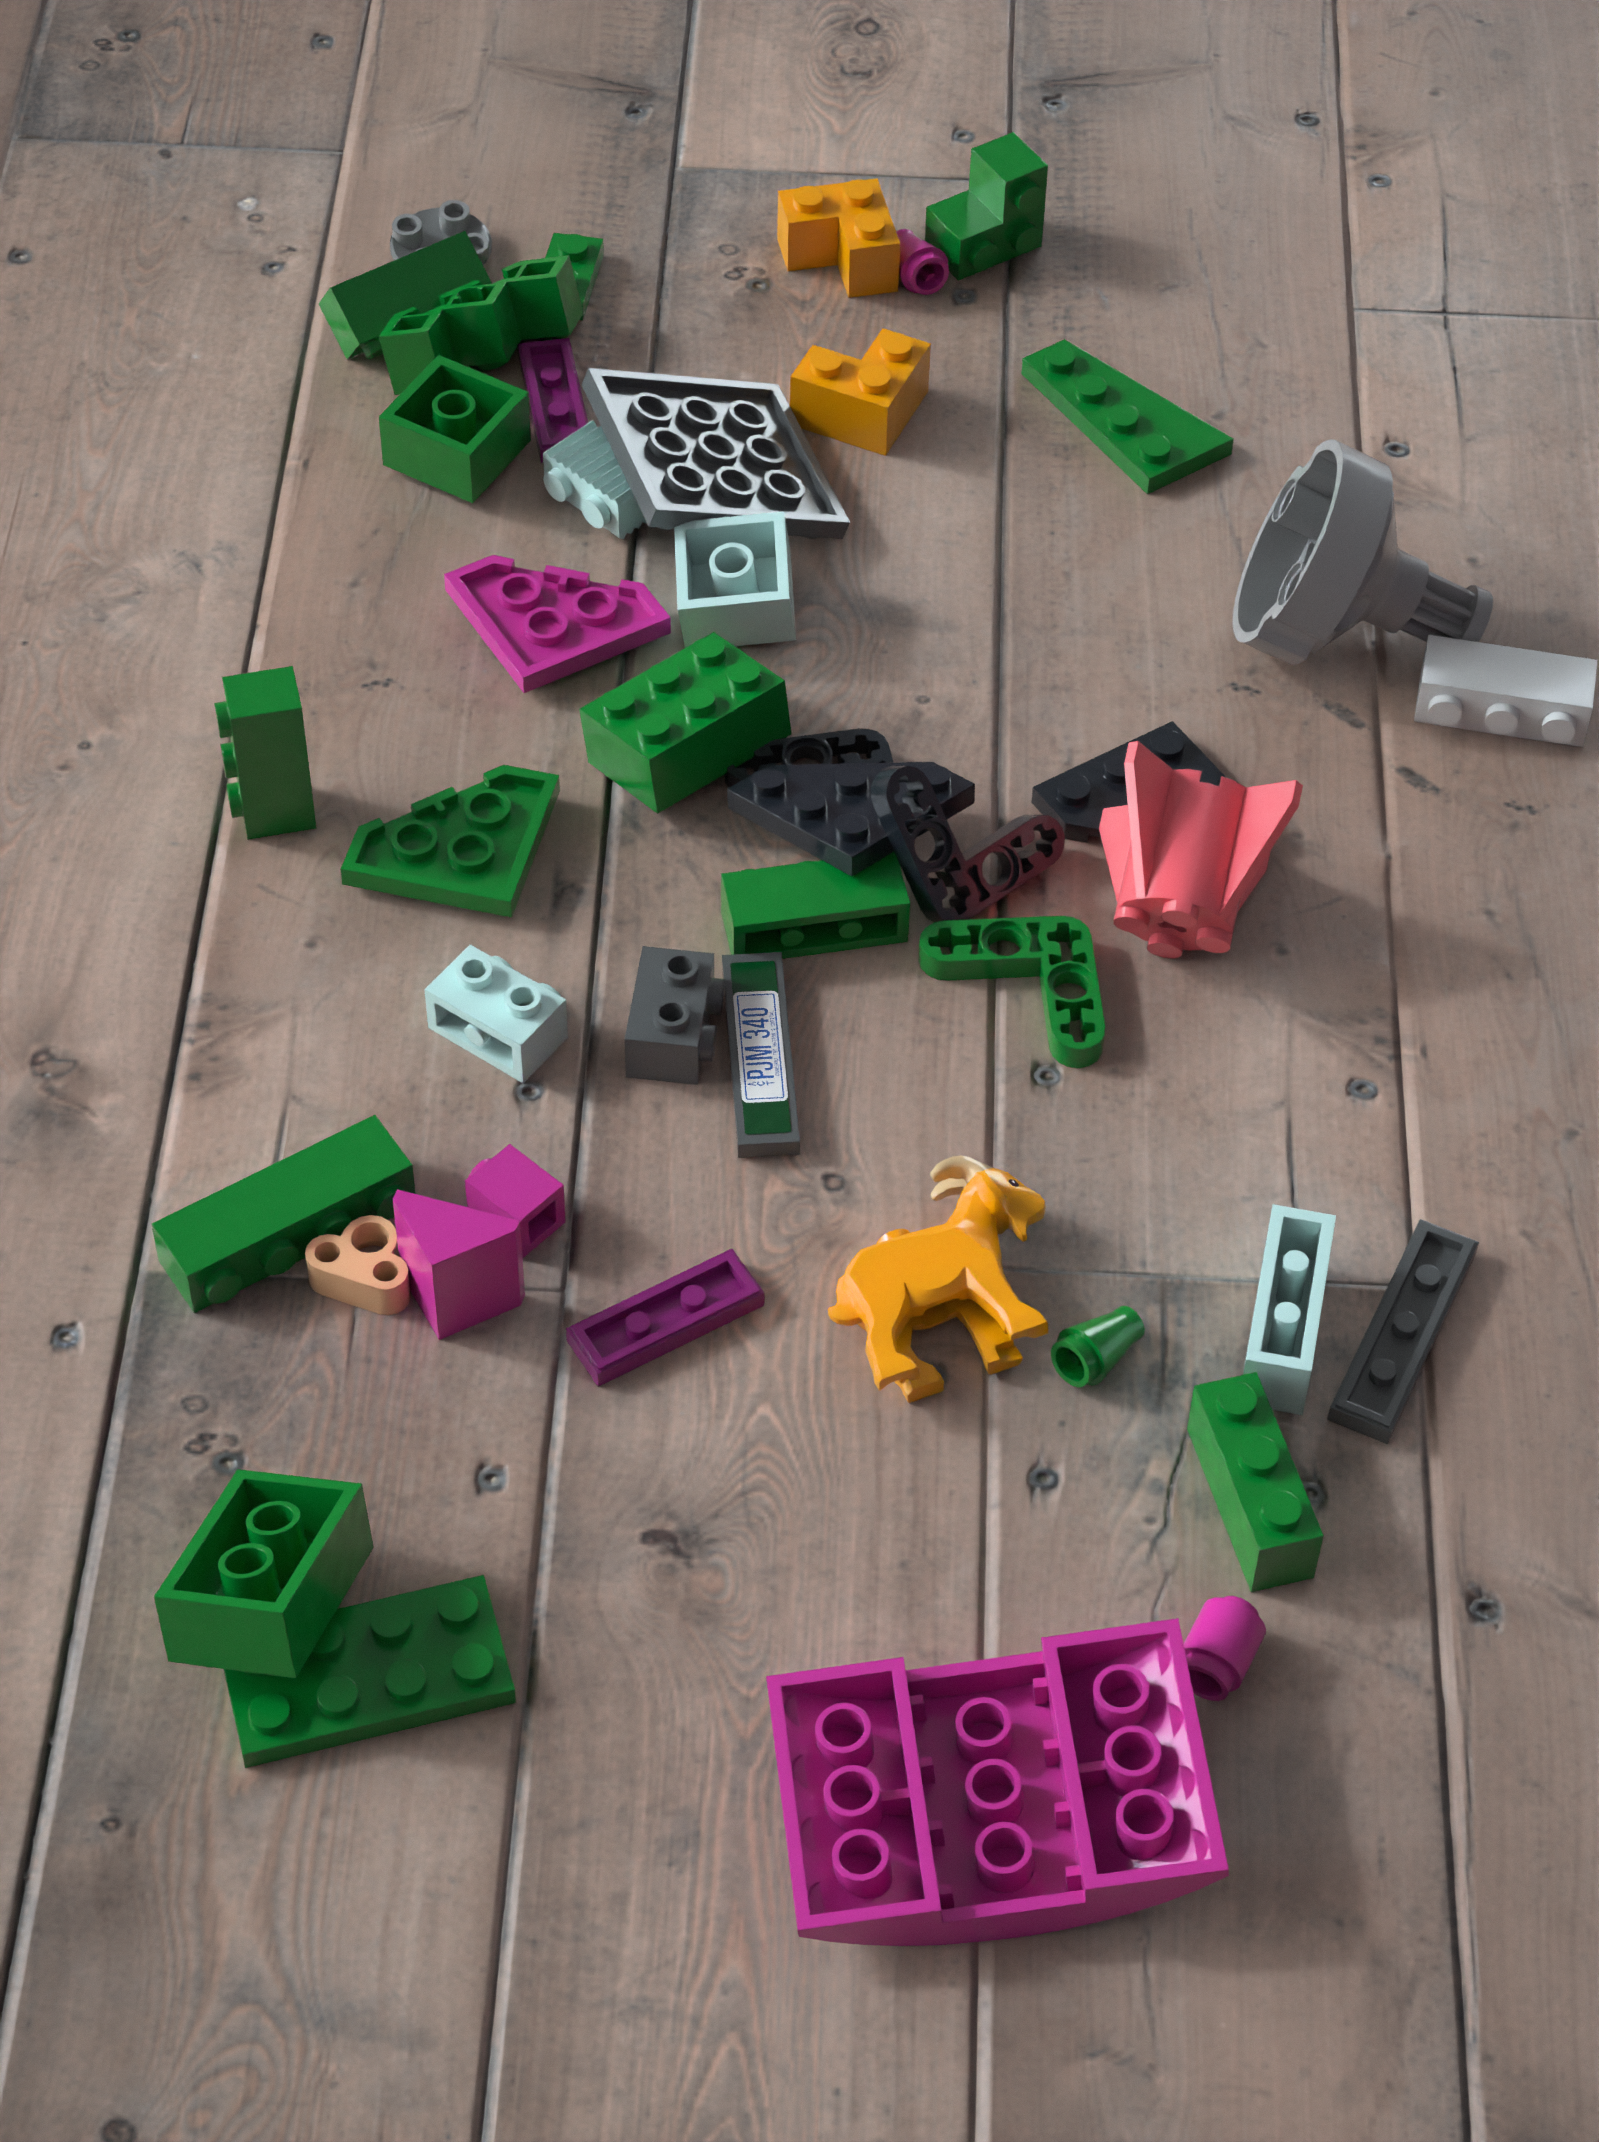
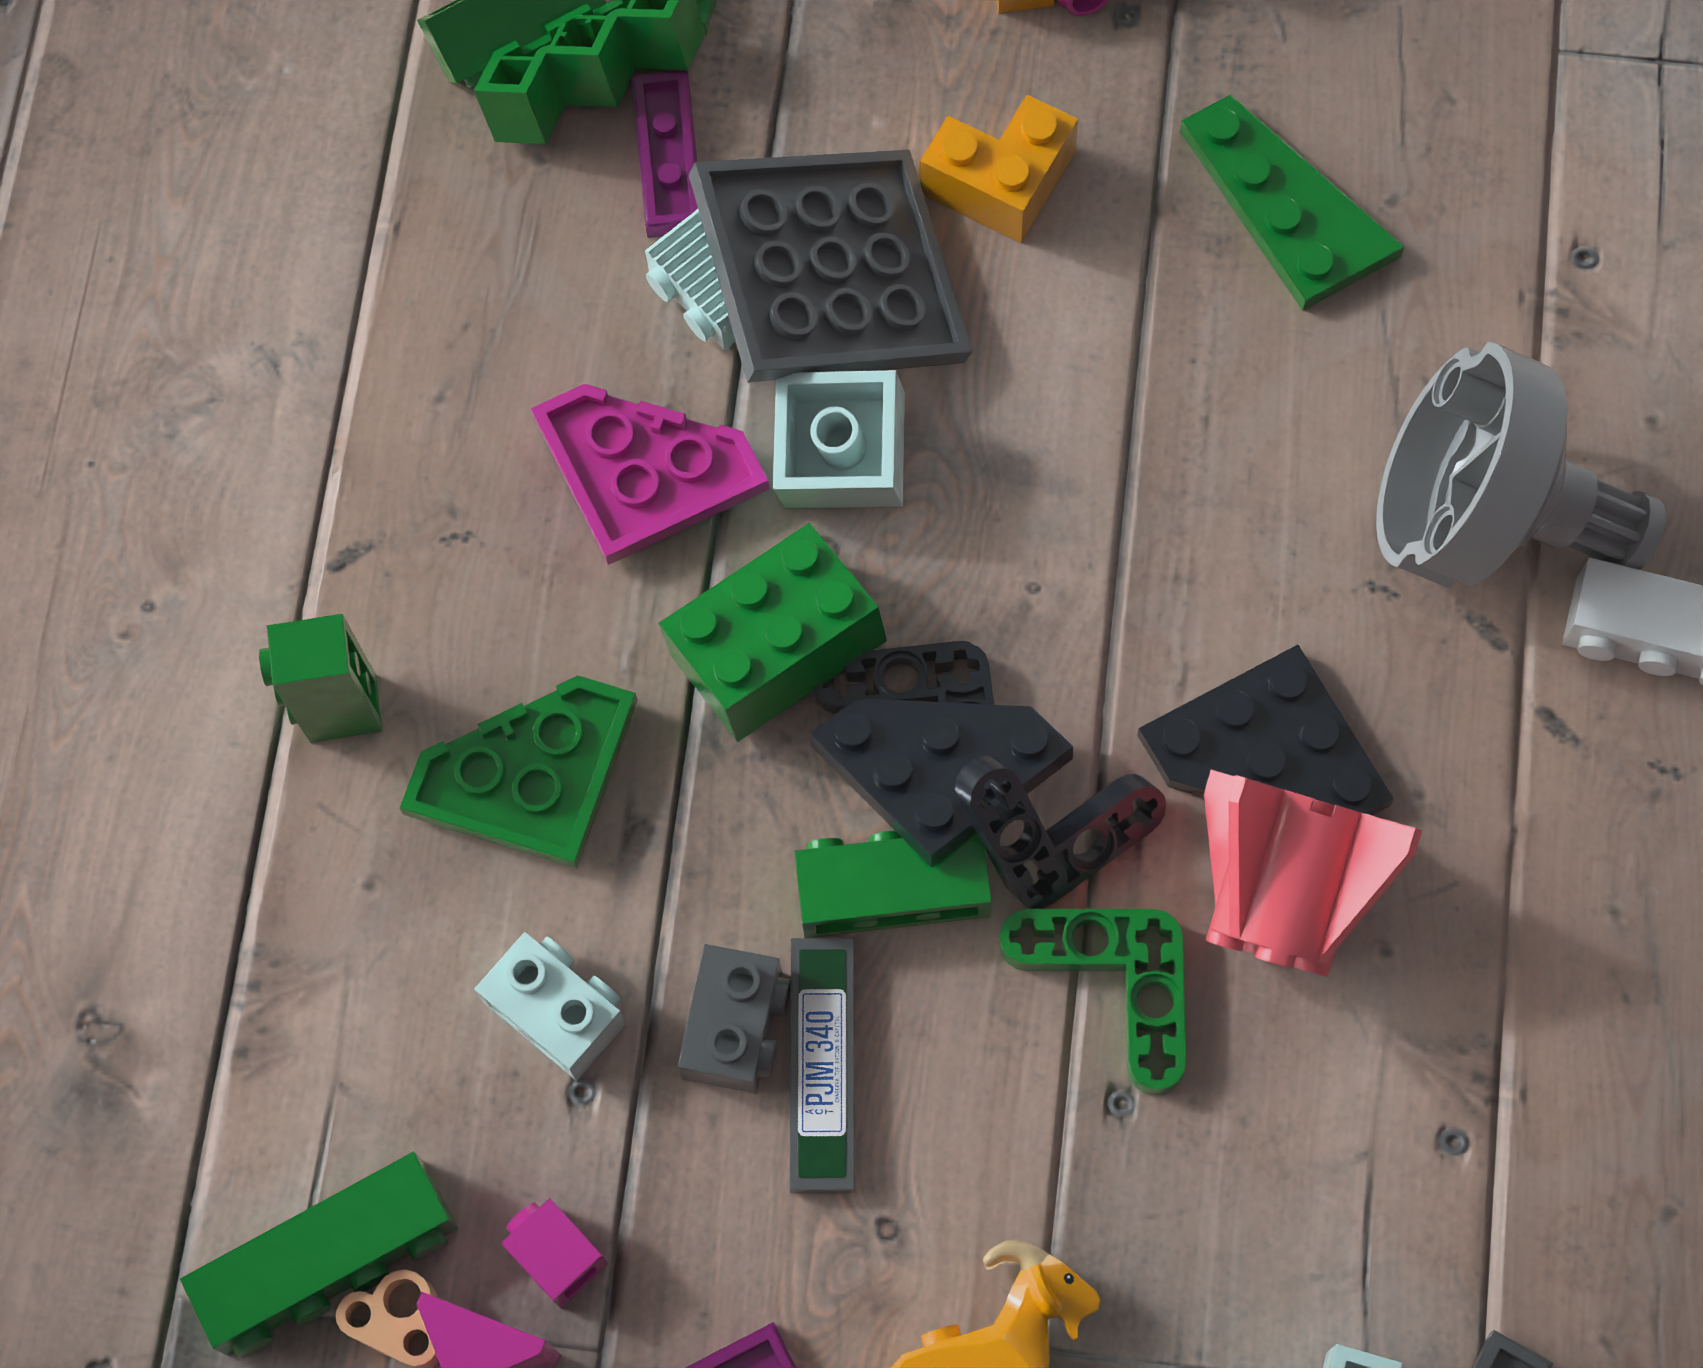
camera: 10 degrees right, 20 degrees up
green brick [379,355,531,503] -> none

